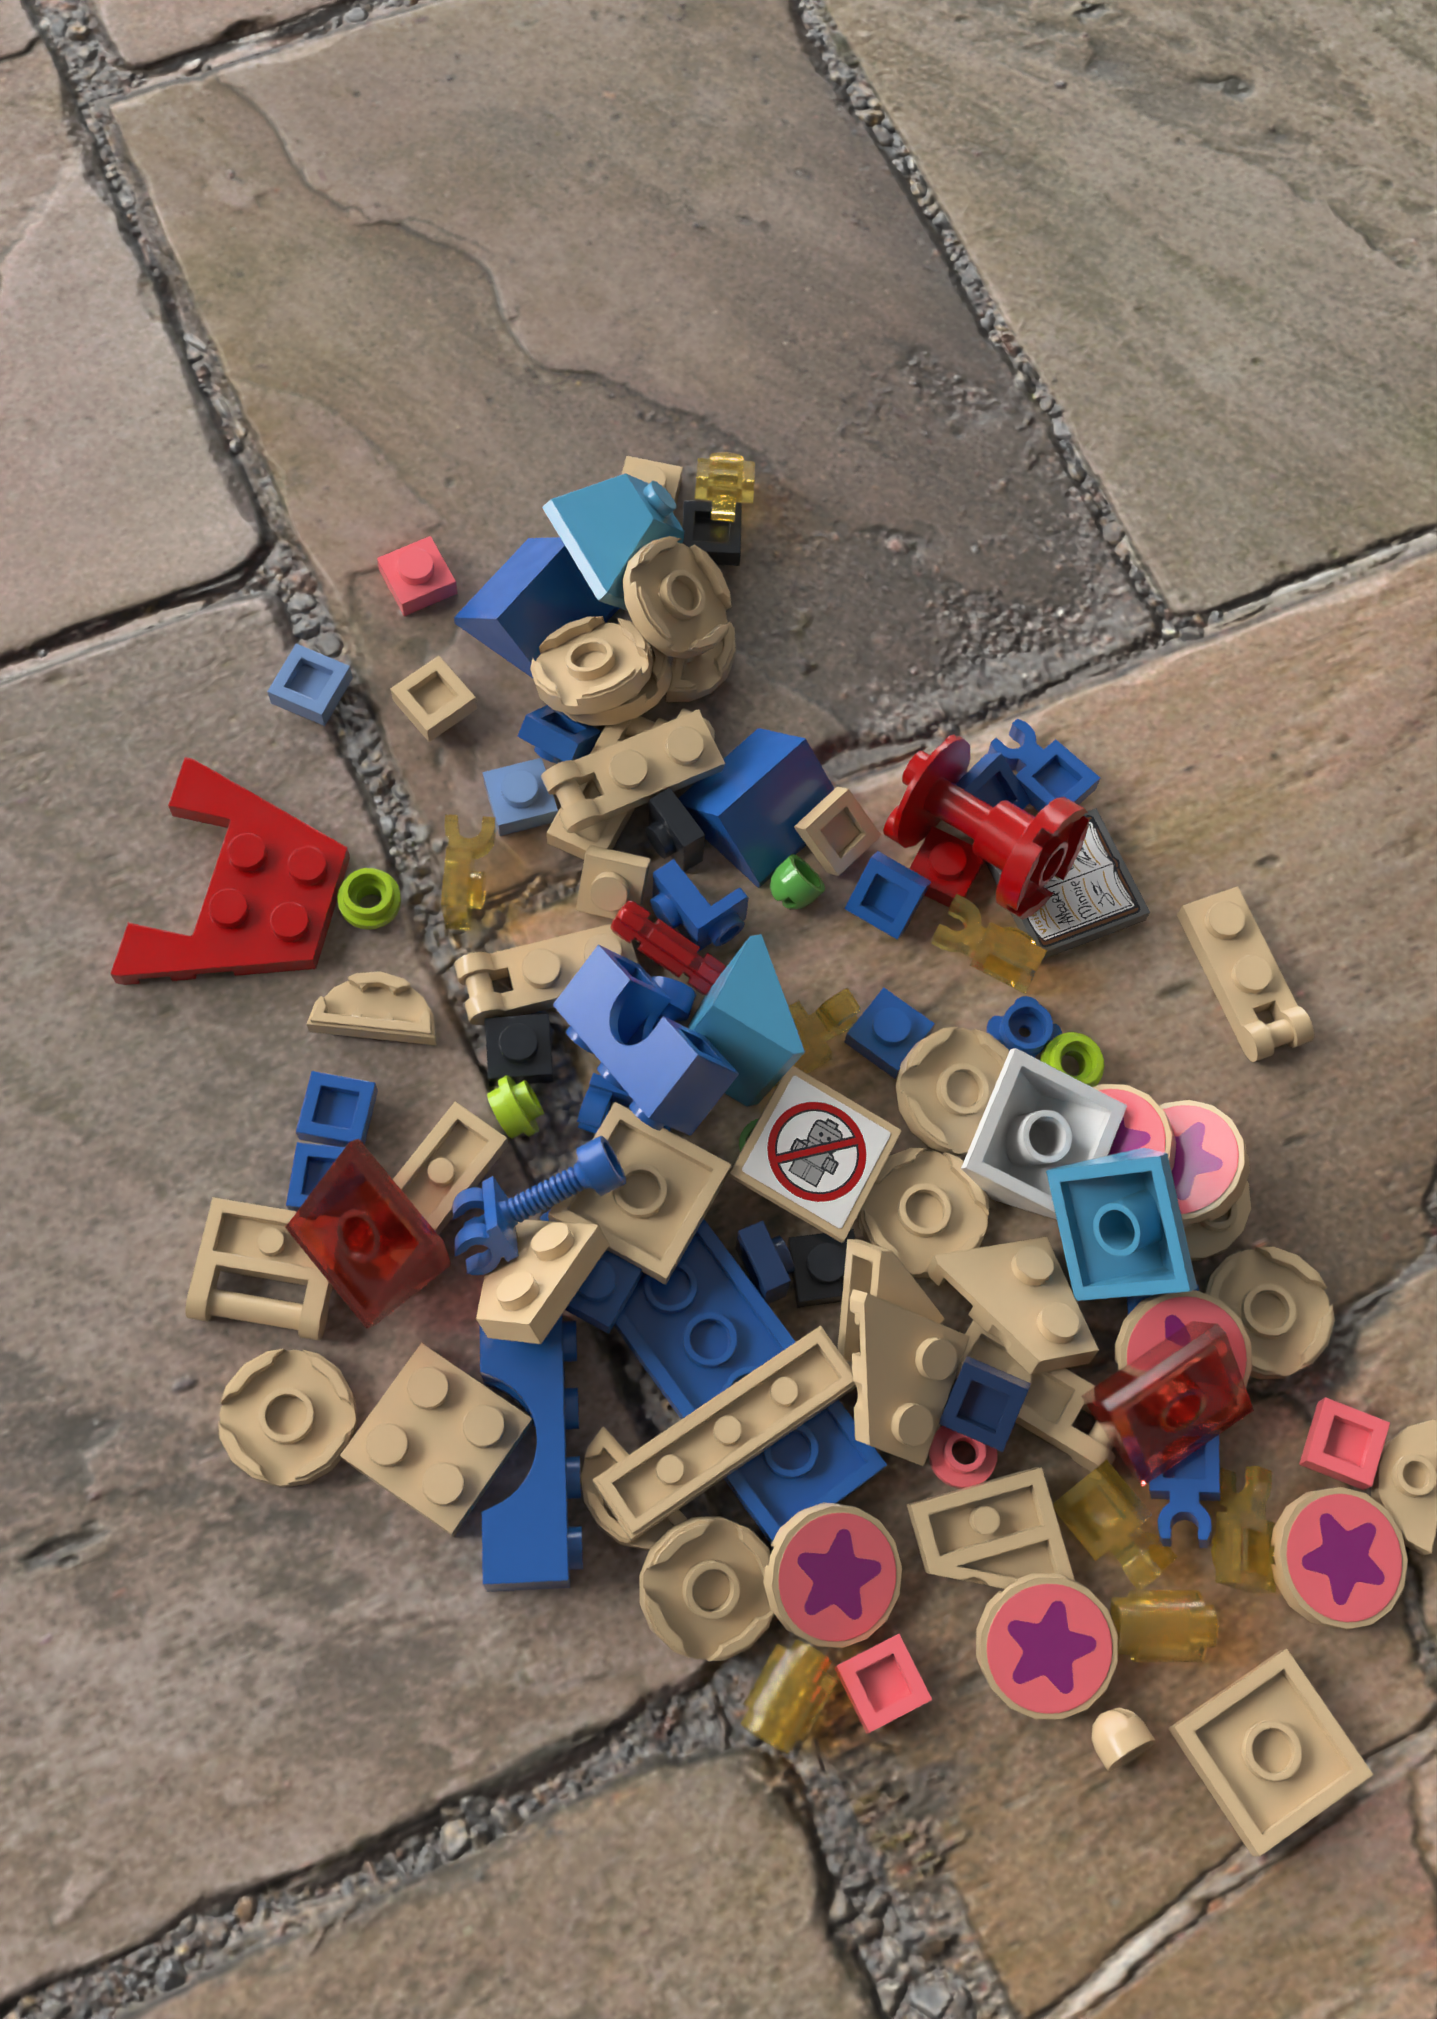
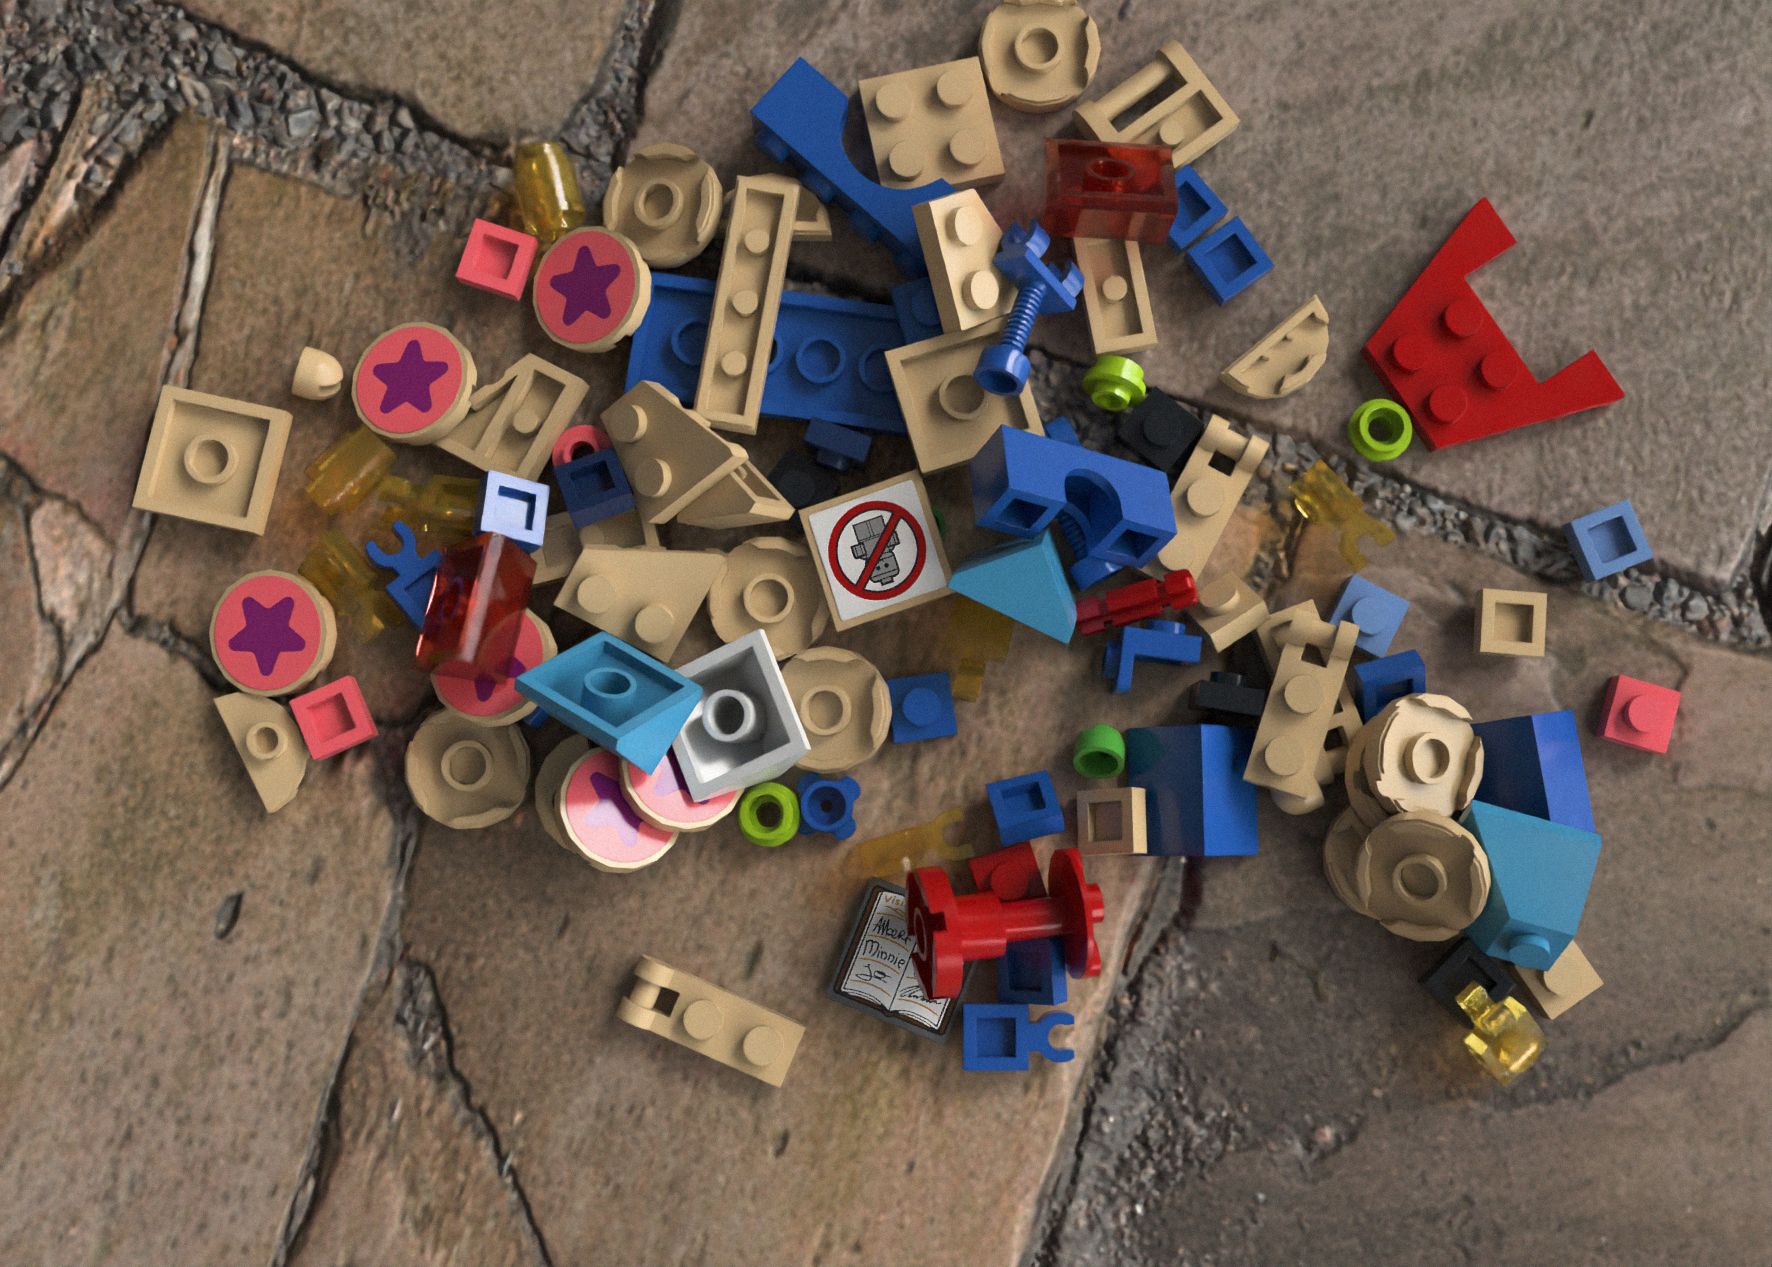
camera: 140 degrees right, 15 degrees up
none -> plate [472,470,550,553]

